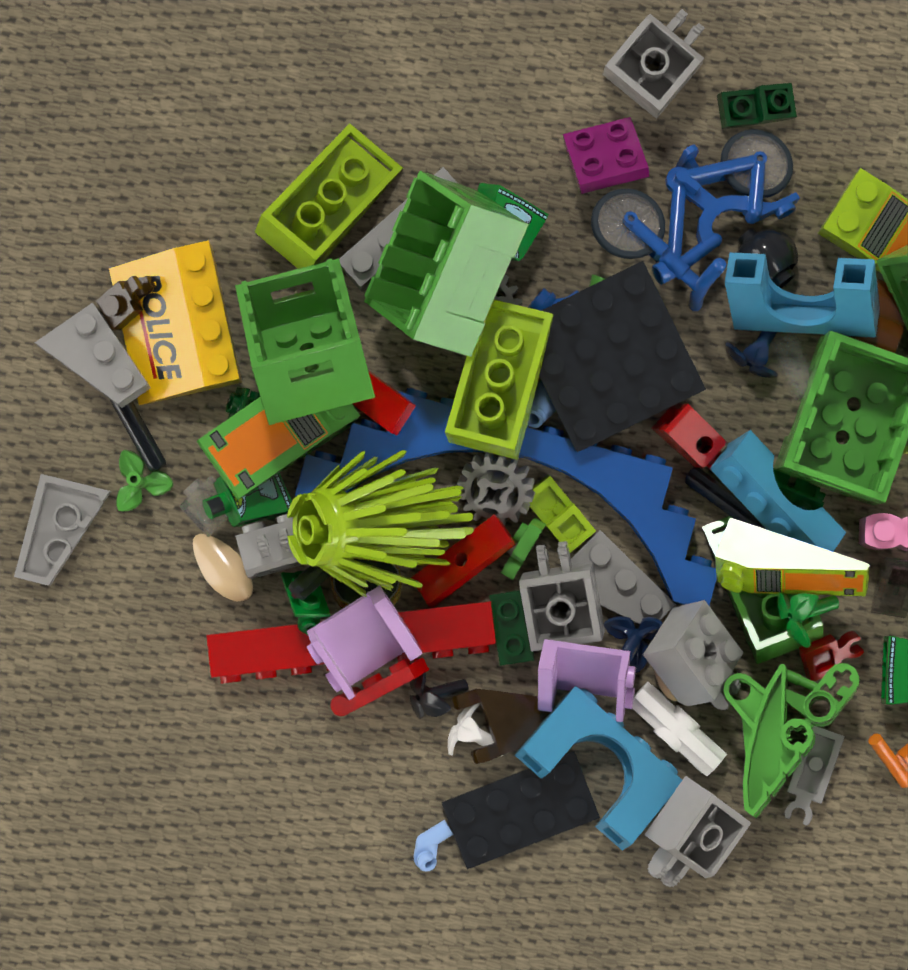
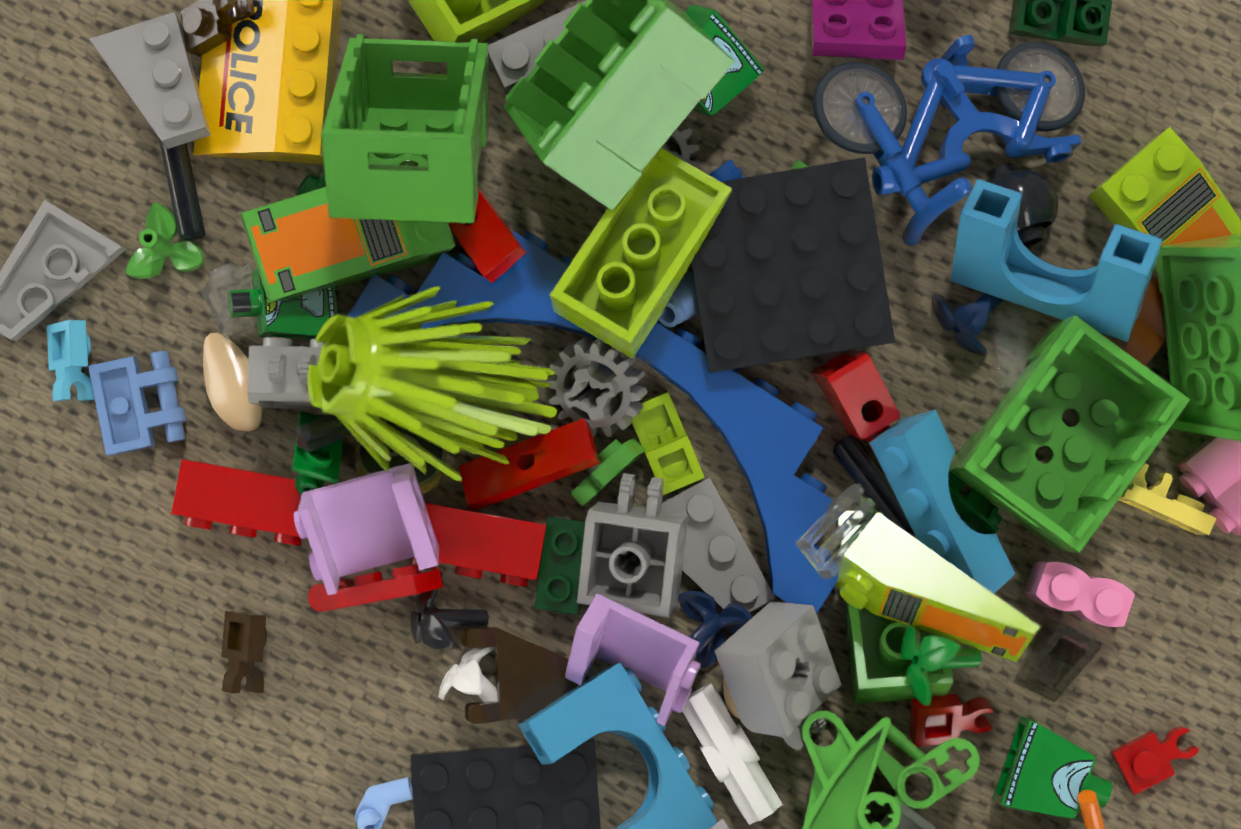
camera: 20 degrees right, 0 degrees up
none -> medium azure plate [47,320,95,401]
none -> medium blue plate [88,351,187,456]
none -> dark brown plate [221,611,267,693]
none -> clear tile [795,483,886,579]

